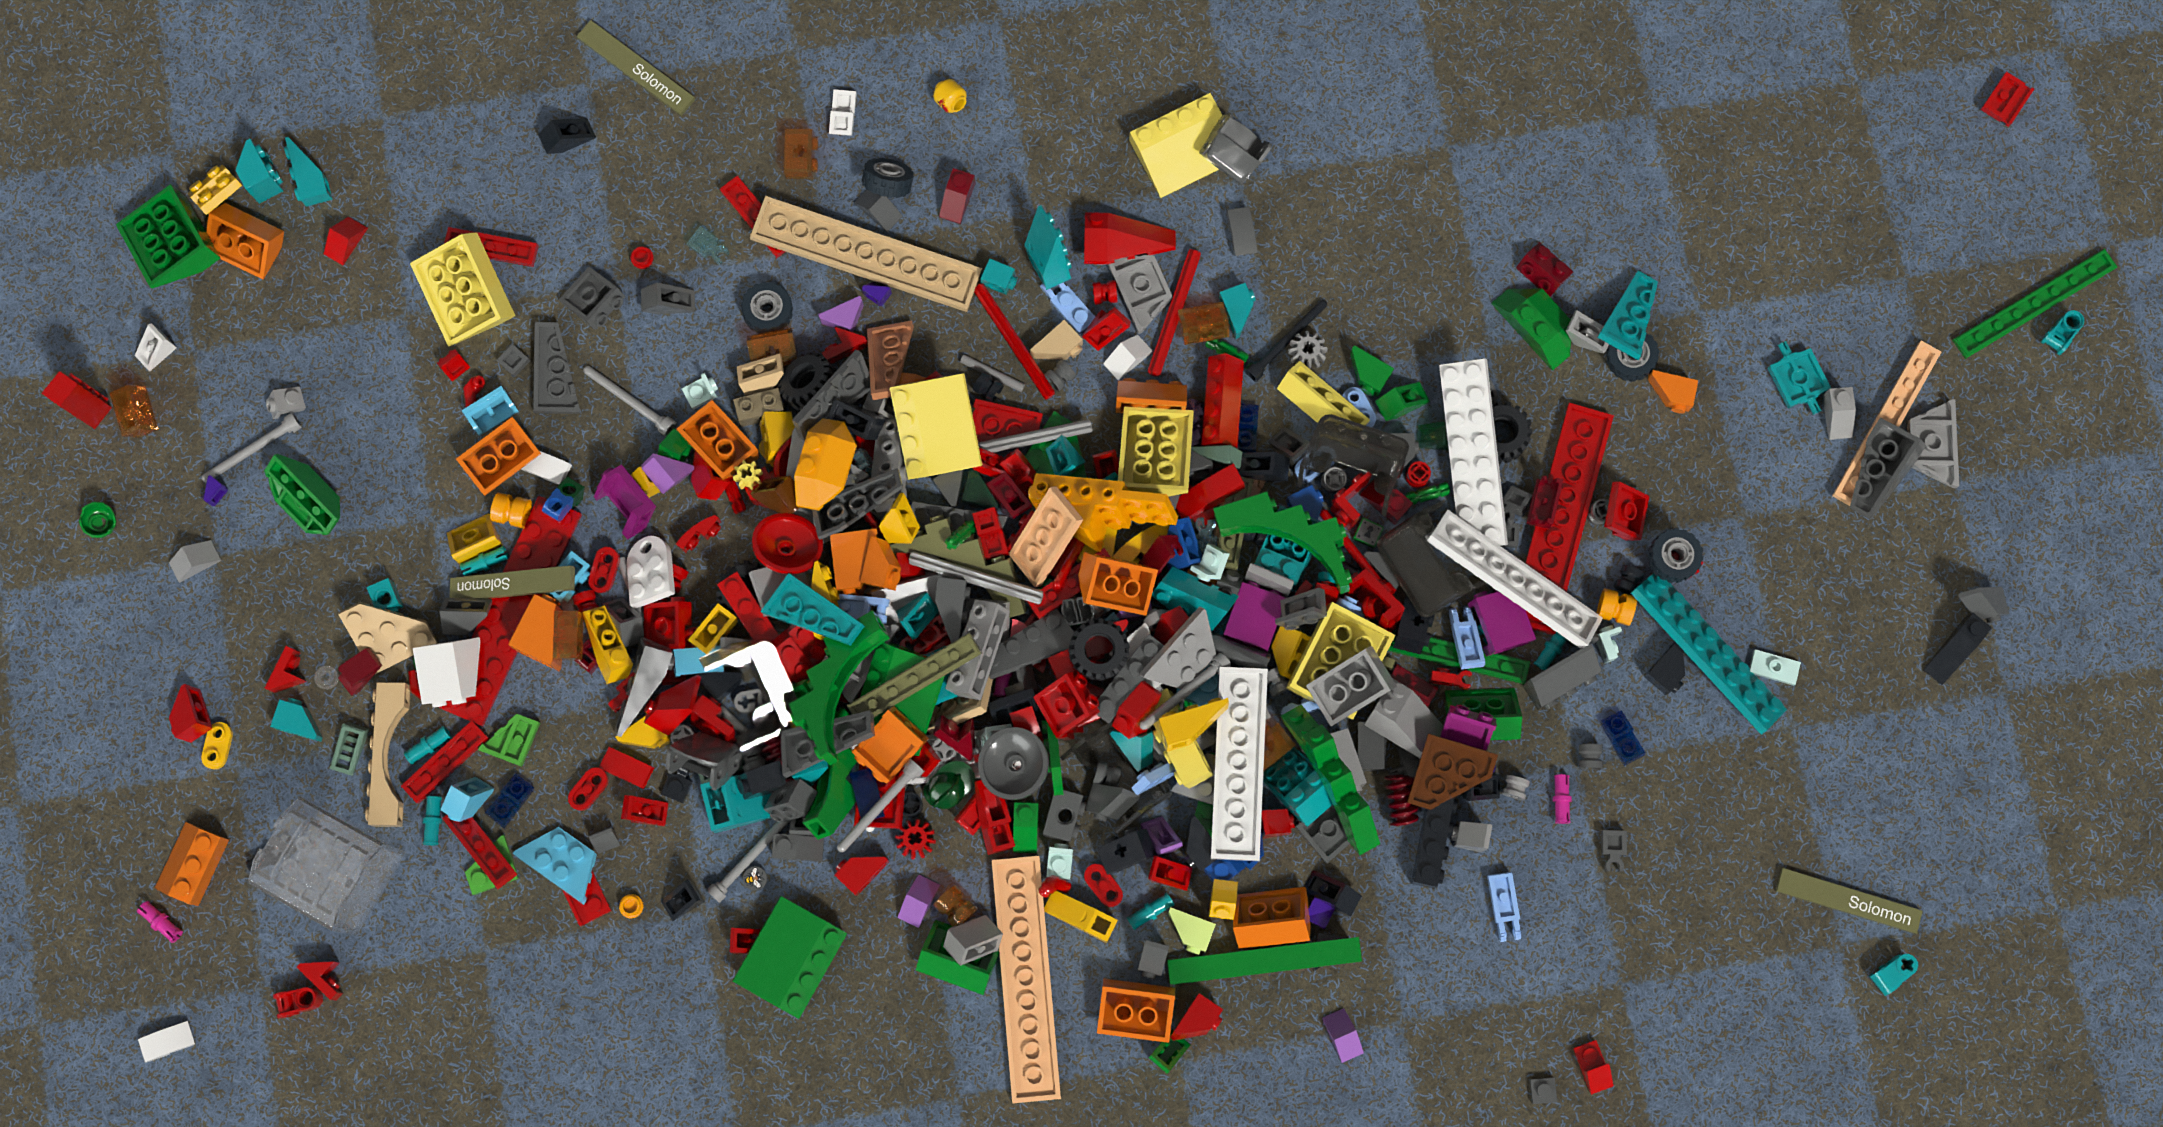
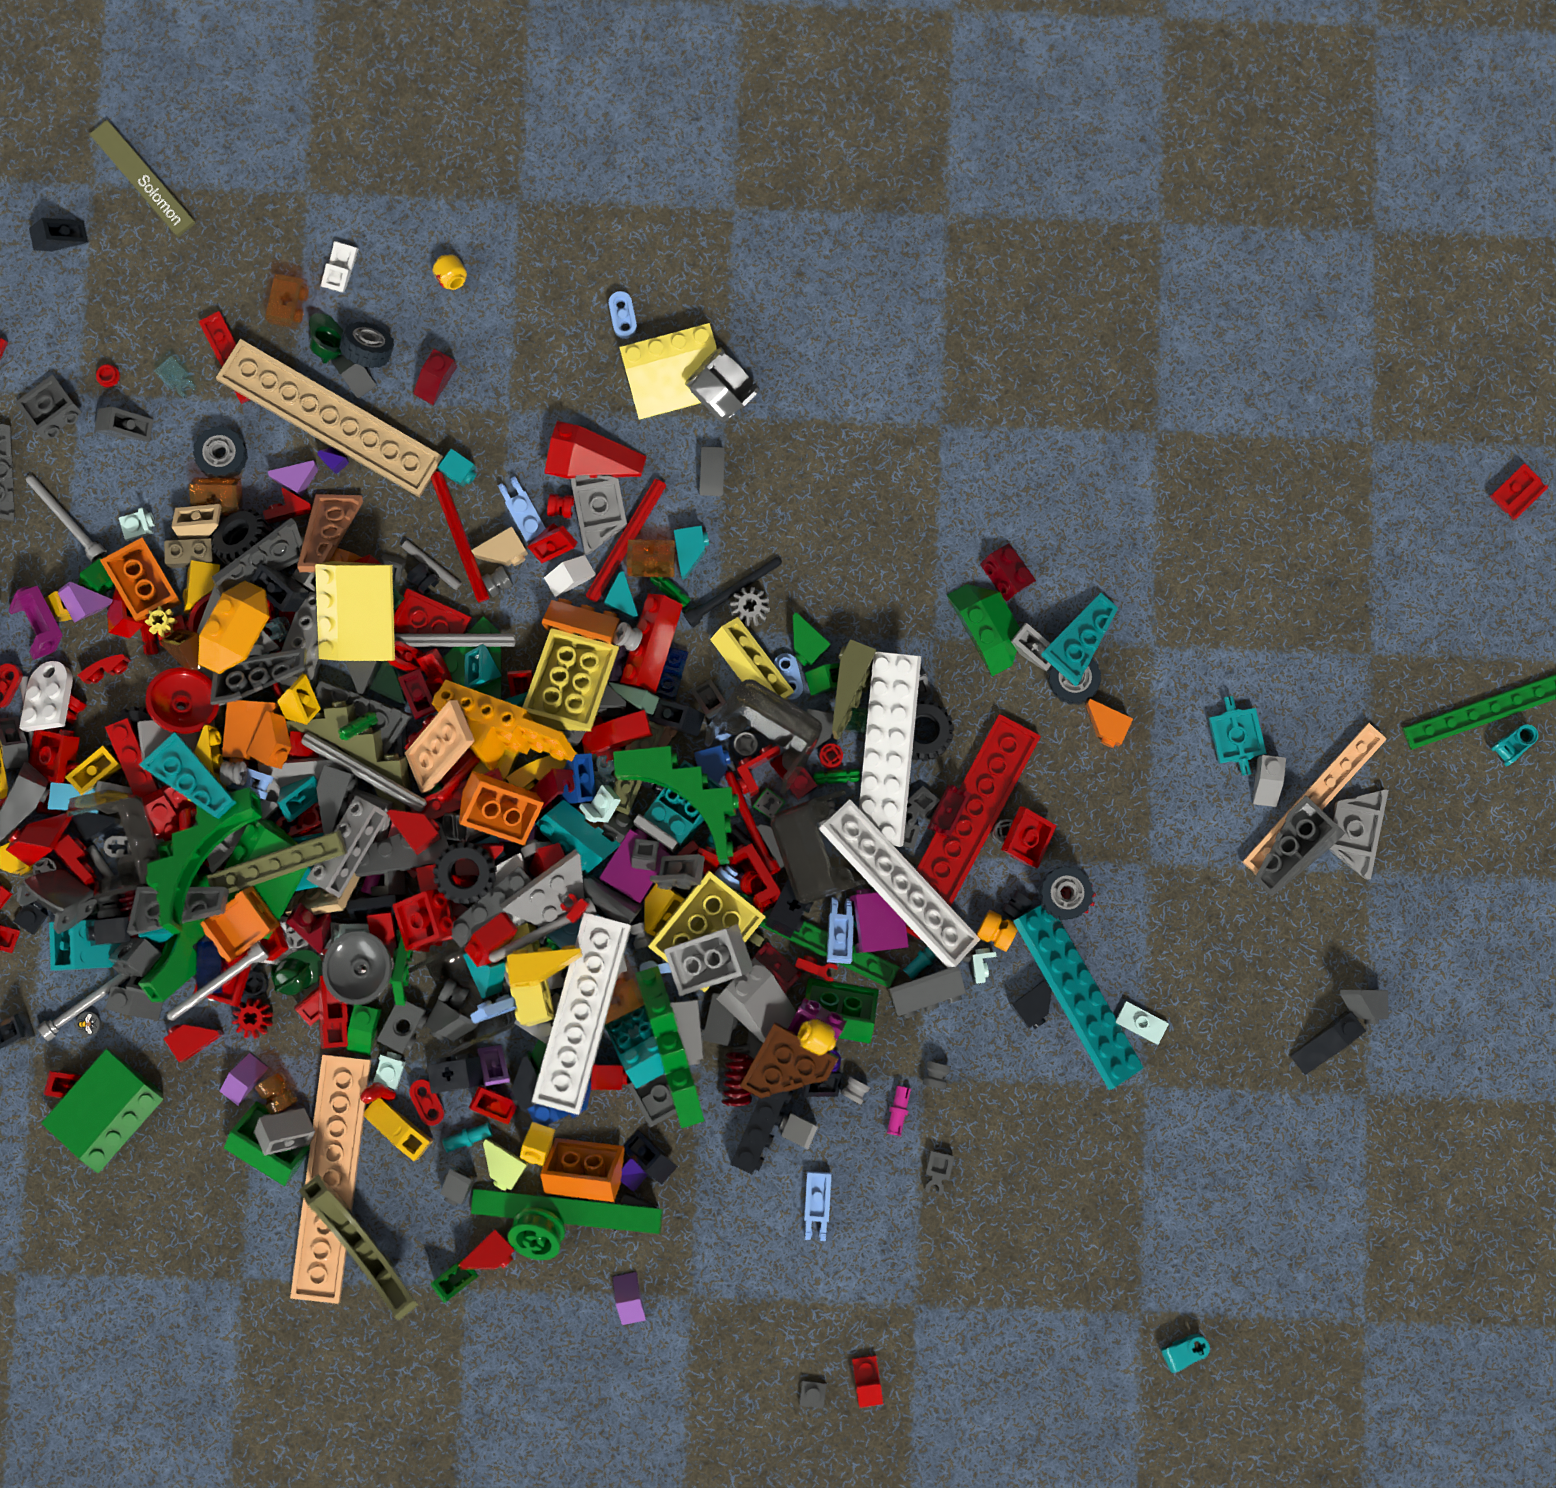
camera: 10 degrees right, 5 degrees up
red slope [972,507,1010,561] -> none
teal slope [1025,205,1072,290] -> none
orange slope [1097,979,1175,1043] -> none
clear blue slope [1601,710,1646,766] -> none
olive tile [1775,868,1923,934] -> none
none -> red arm [179,807,197,831]
none -> light grey wheel [220,762,247,786]
none -> olive arch [299,1174,418,1321]
none -> dark green piece [309,313,343,364]
none -> red slope [386,810,441,855]
none -> green wheel [508,1208,566,1260]
none -> red tile [560,894,591,923]
none -> teal slope [604,571,639,620]
none -> light blue plate [609,291,637,339]
none -> light grey wheel [613,622,642,651]
none -> dark grey slope [632,838,659,871]
none -> yellow head [798,1019,836,1055]
none -> olive wedge [832,639,877,740]

